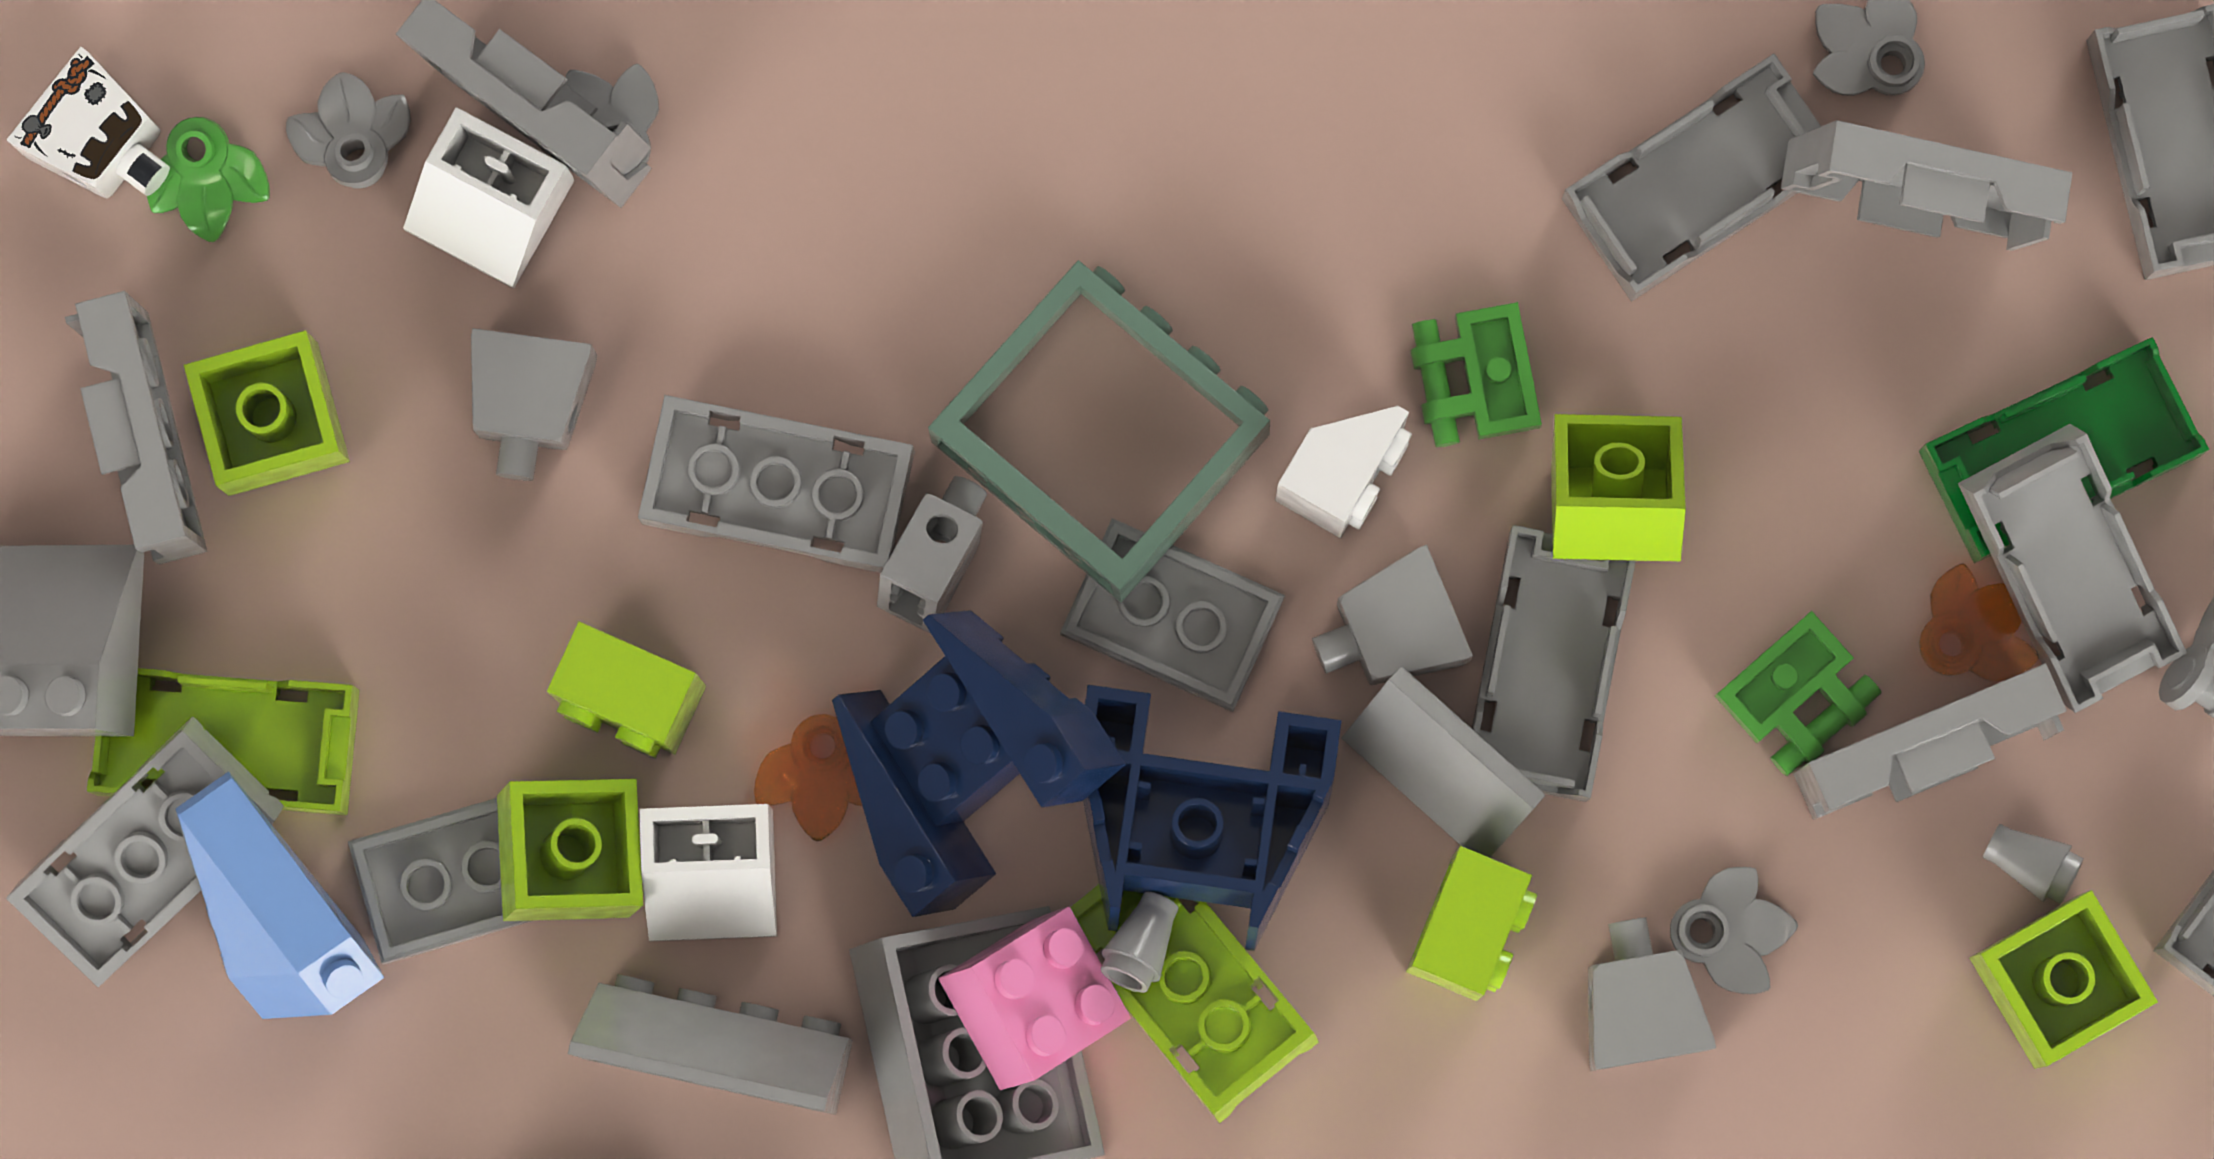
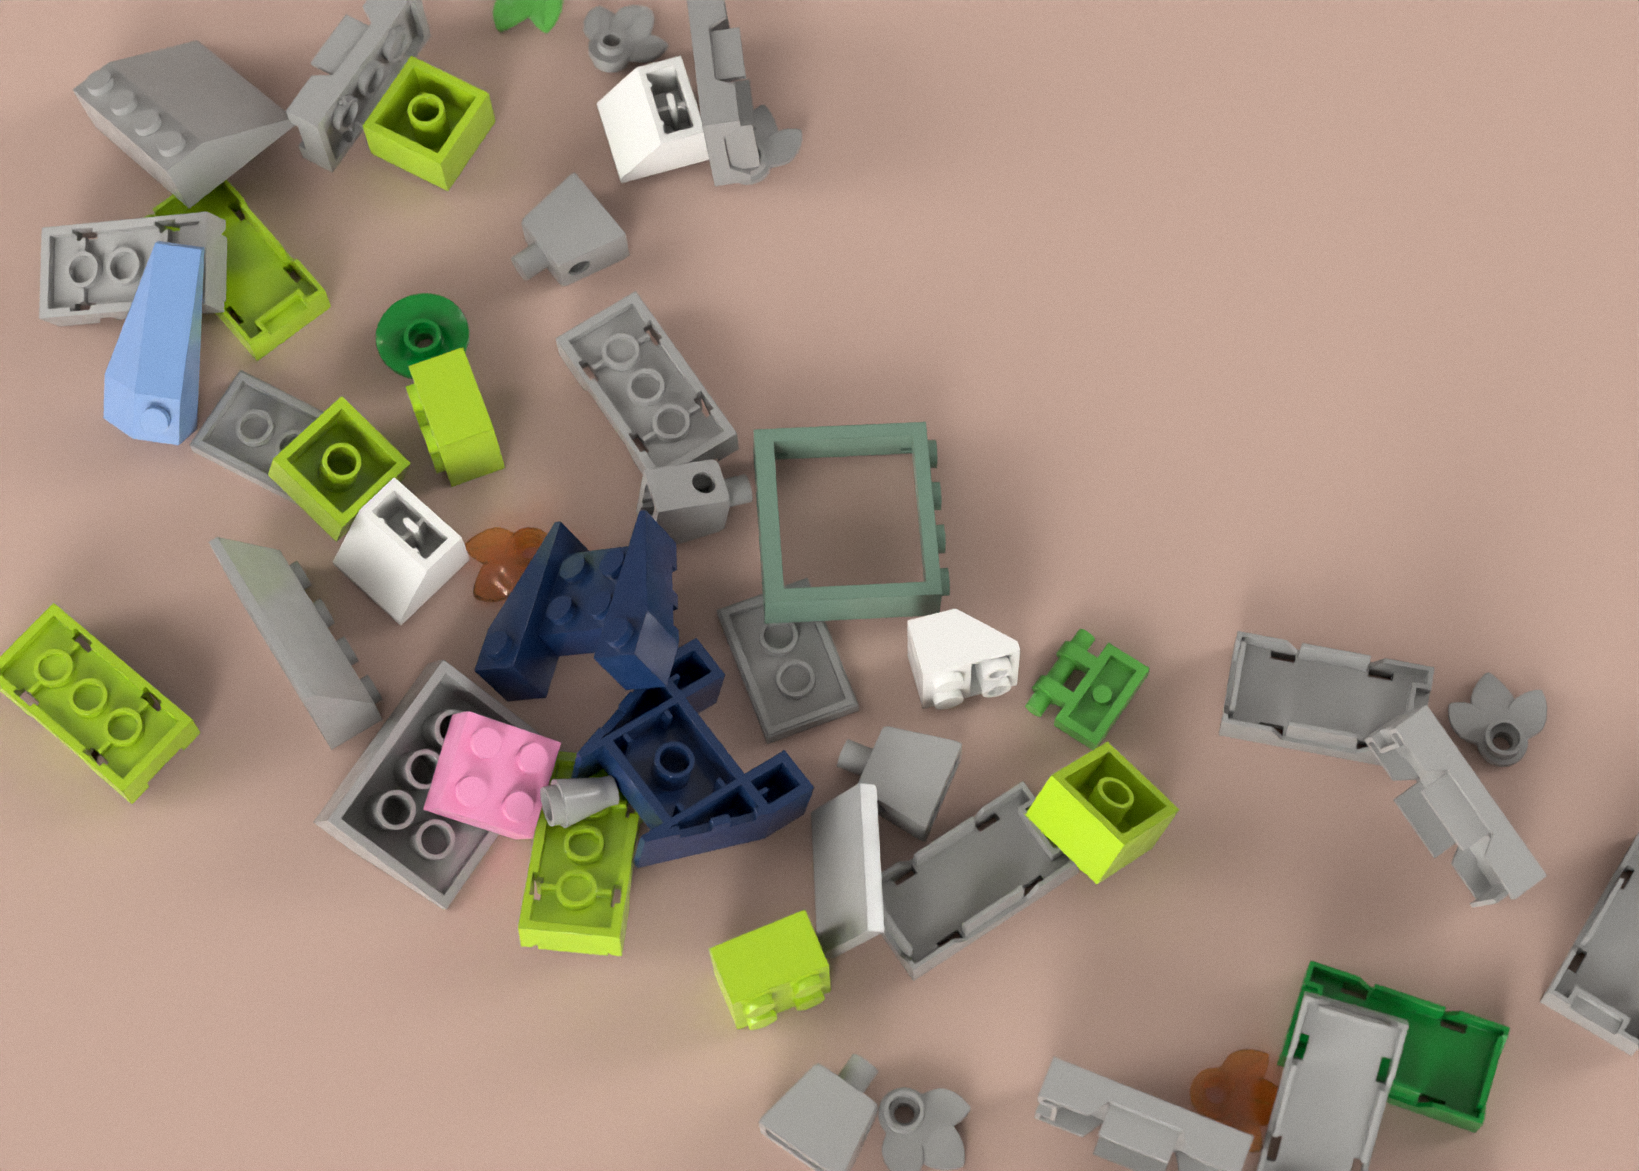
camera: 45 degrees right, 15 degrees down
bright green plate [1715,611,1882,776] -> none
none -> green dish [376,293,470,379]

